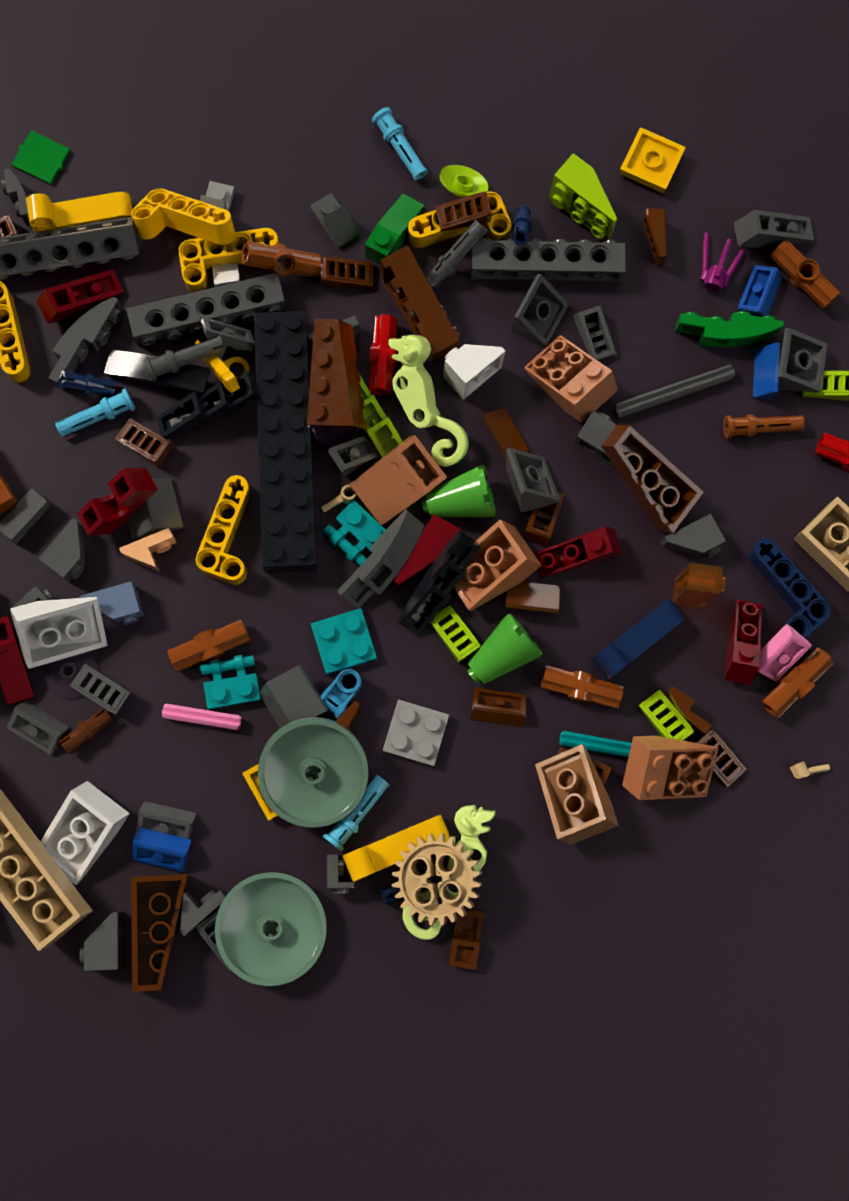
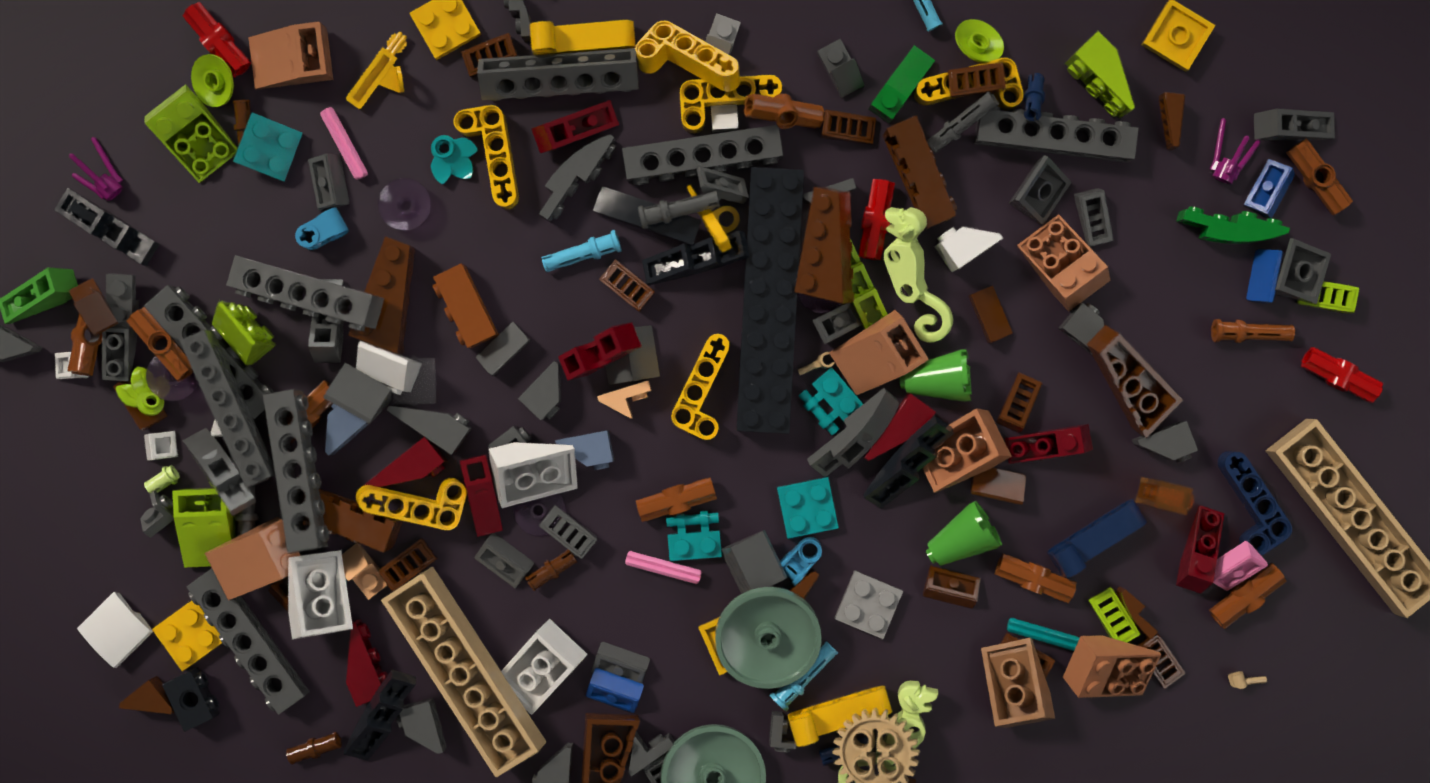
camera: 10 degrees right, 10 degrees up
dark blue pin [59,370,115,397] -> none
lime slope [430,605,481,663] -> none
dark grey slope [506,448,560,513] -> none
dark grey axle [614,365,735,418] -> none

